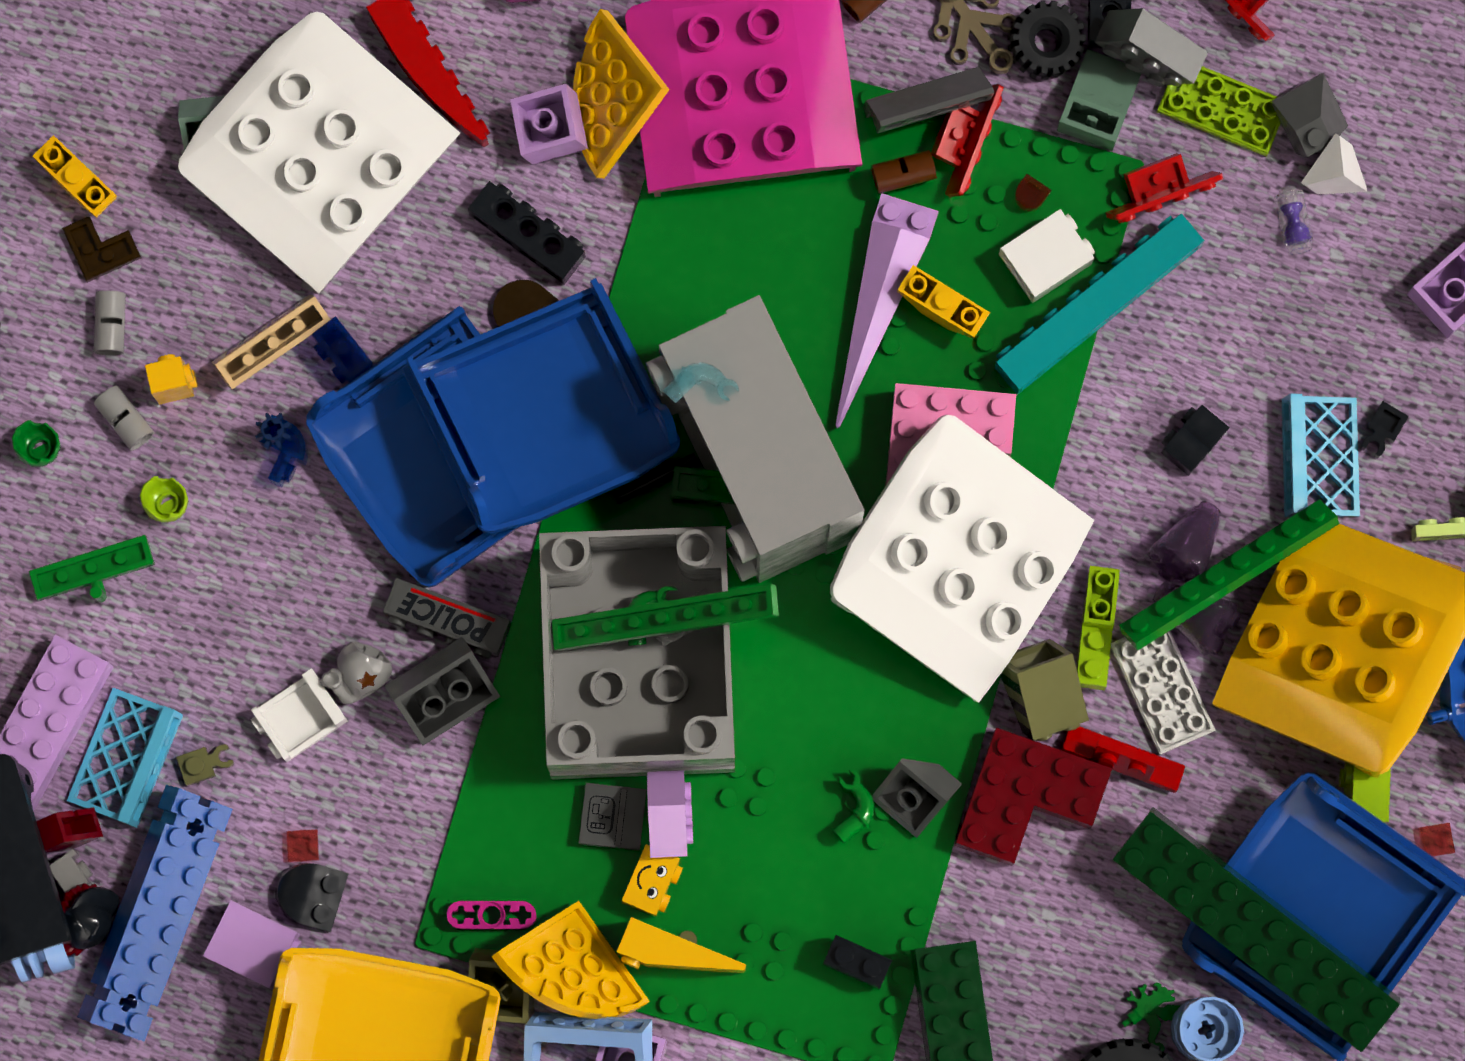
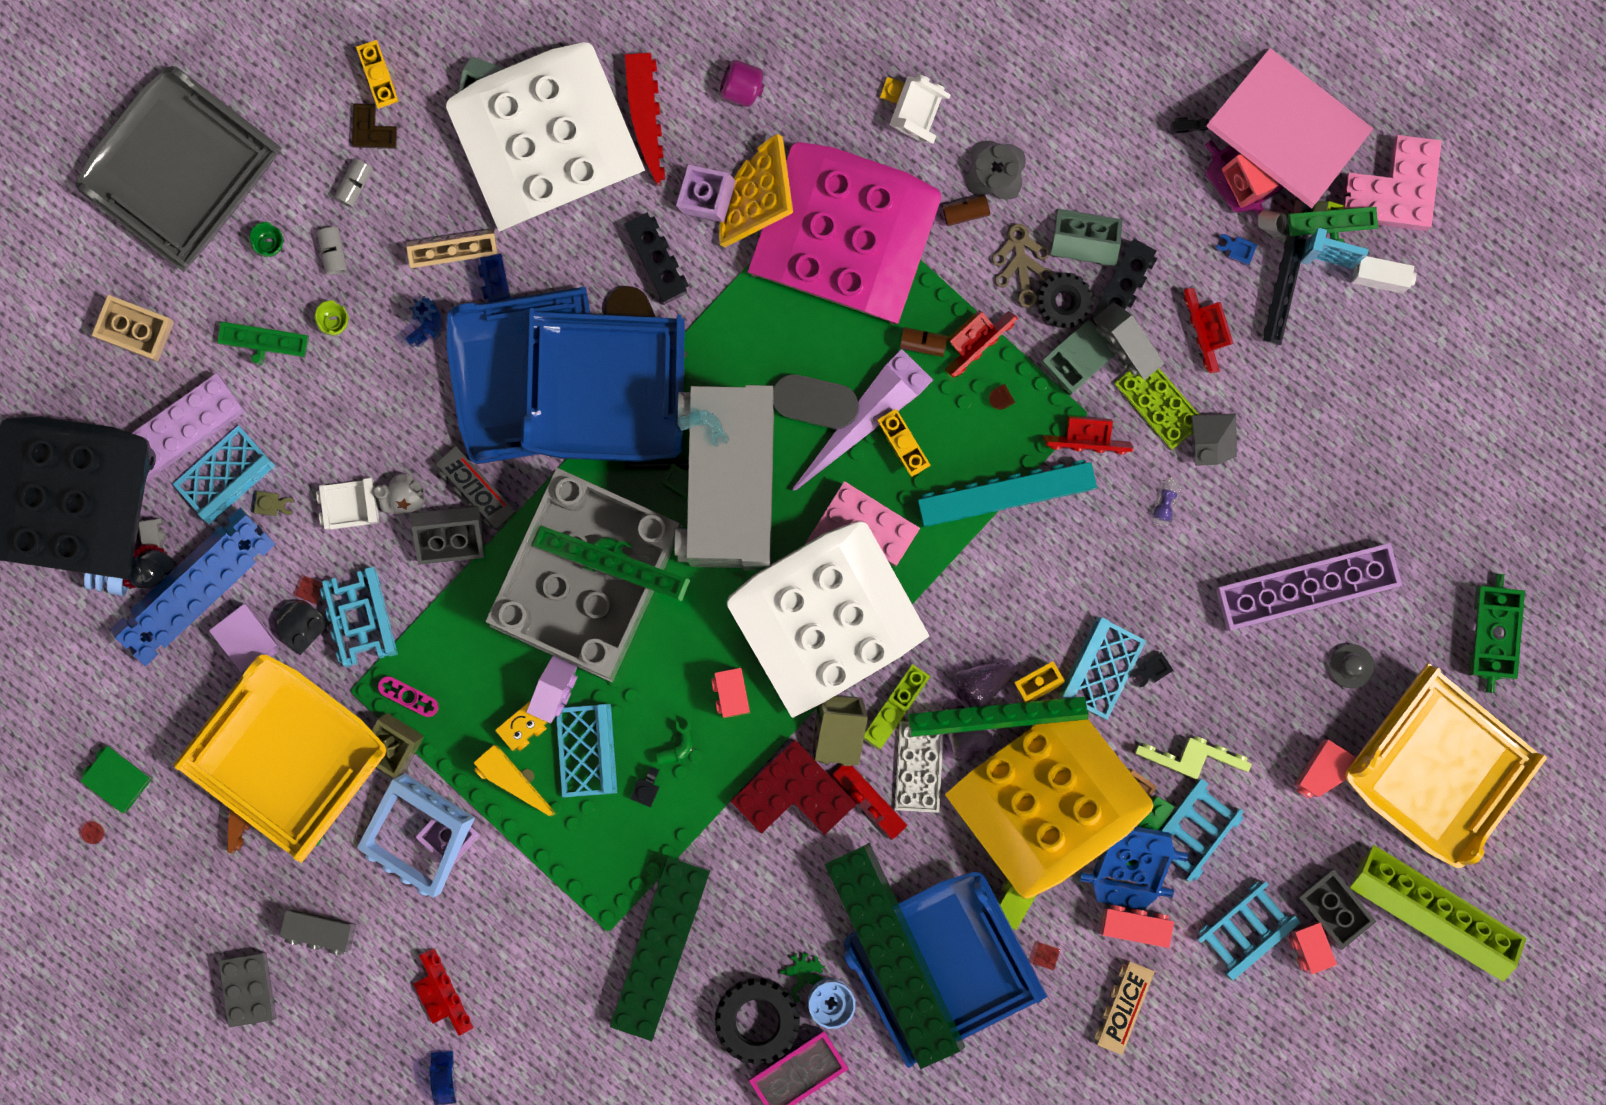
camera: 25 degrees right, 5 degrees up
dark red piece [37,808,103,852] -> none
yellow brick [145,354,198,405] -> none
yellow plate [492,901,650,1019] -> none
dark grey tile [579,783,647,851] -> none
black brick [823,935,892,990] -> none
dark grey slope [863,67,995,134] -> none
dark grey slope [872,758,962,838] -> none
white brick [999,209,1095,303] -> none
black brick [1161,405,1230,476] -> none
white slope [1301,133,1367,194] -> none
none -> medium azure fence [320,567,398,668]
none -> medium azure fence [556,704,617,797]
none -> black plate [630,766,659,808]
none -> coral brick [711,668,750,718]
none -> dark grey tile [773,375,859,429]
none -> yellow brick [1014,661,1065,702]

